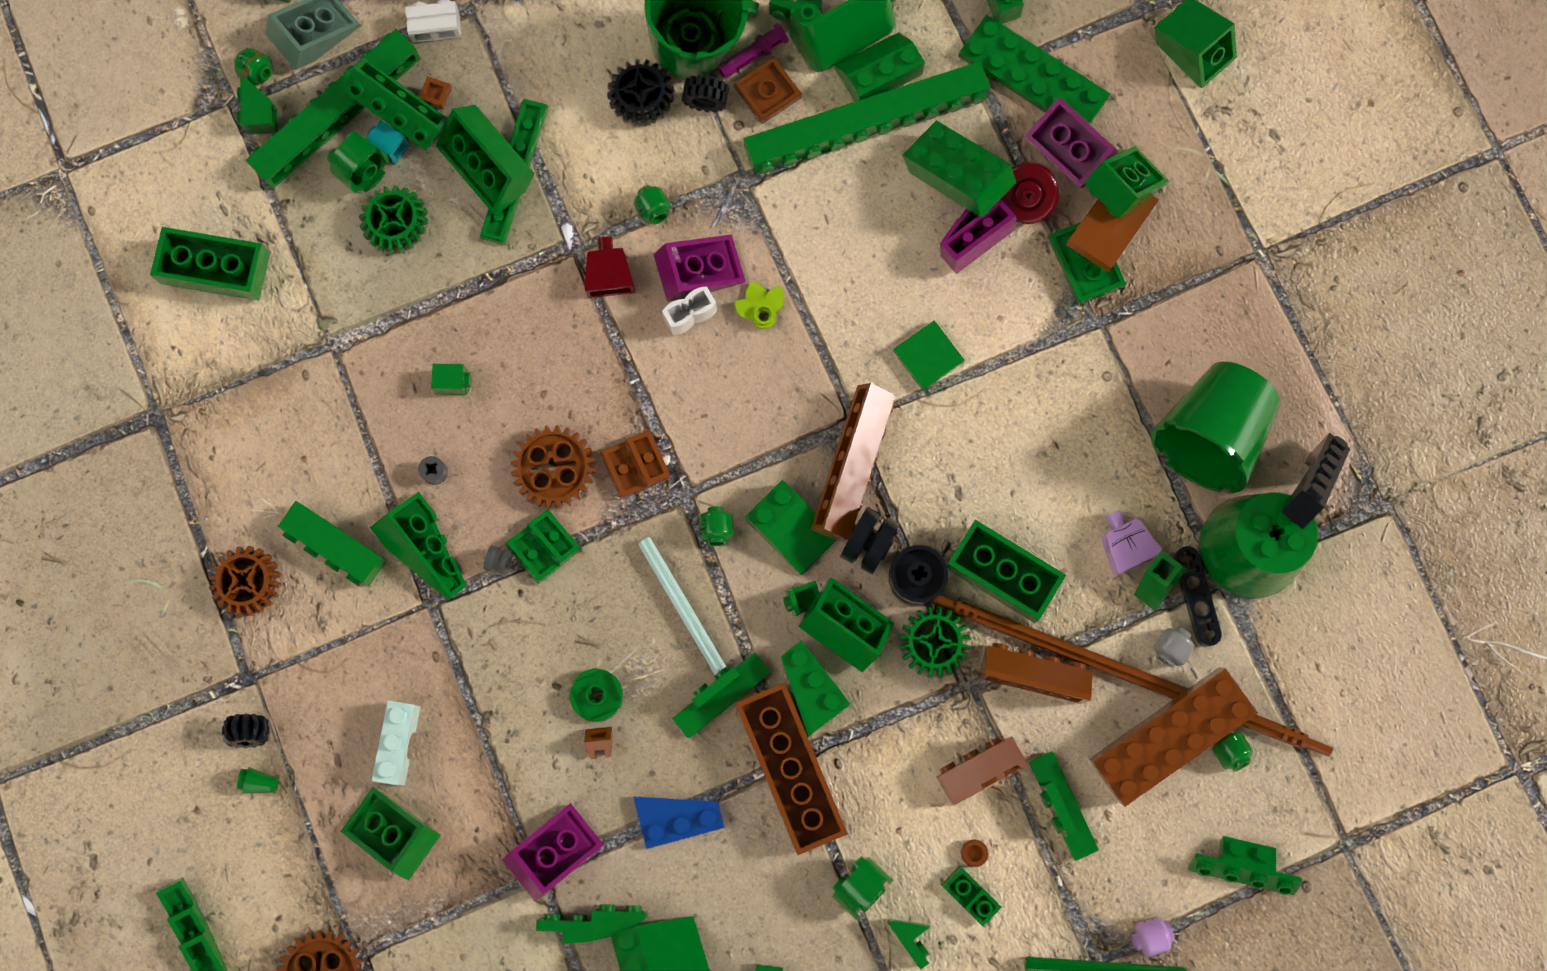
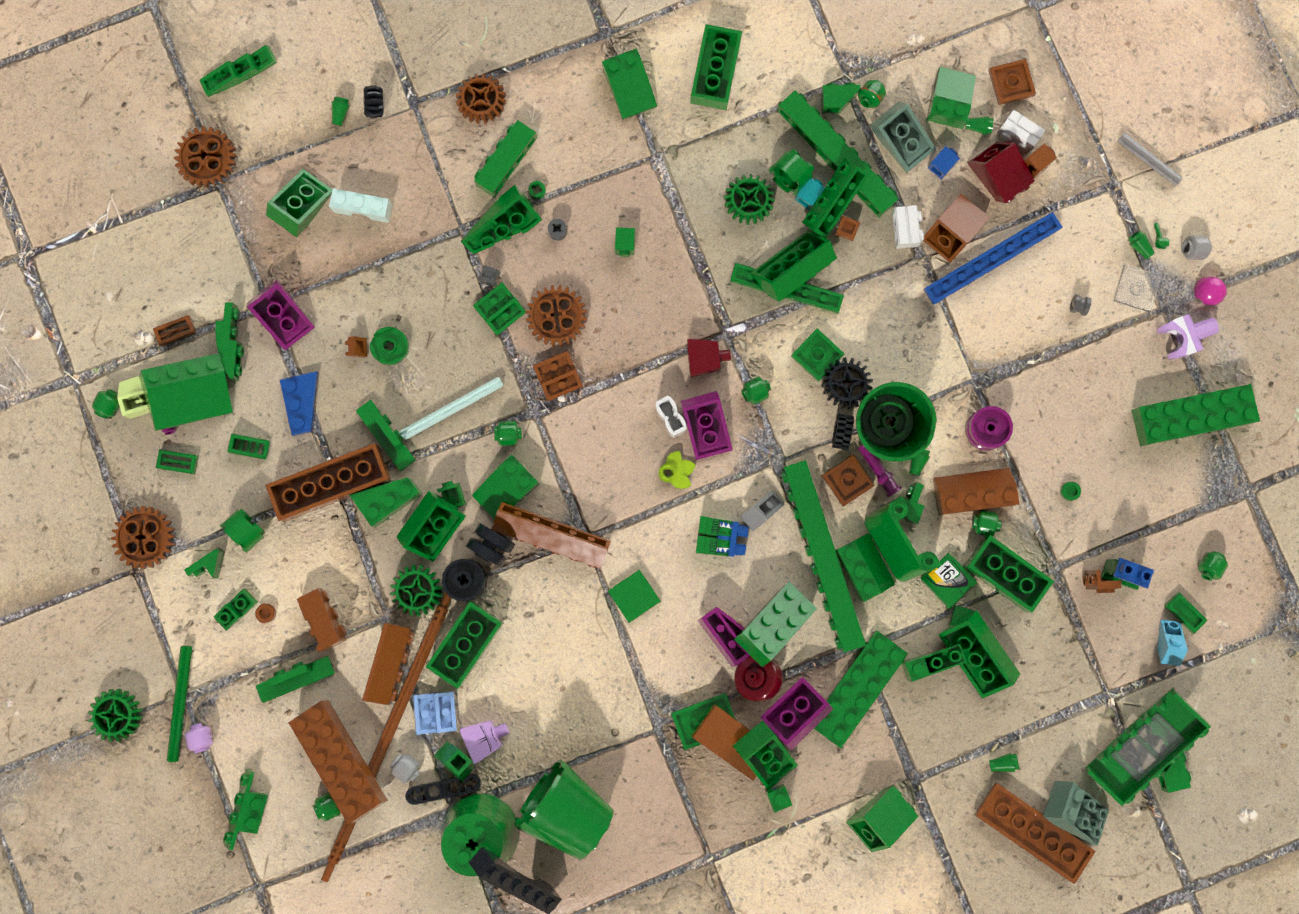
camera: 90 degrees right, 5 degrees up
none -> green slope [227,433,270,460]
none -> light blue slope [413,691,457,735]
none -> green bush [528,181,546,200]
none -> green slope [602,48,657,120]
none -> hips [696,516,749,557]
none -> light grey slope [740,490,785,531]
none -> green brick [765,784,793,813]
none -> green plate [790,328,845,382]

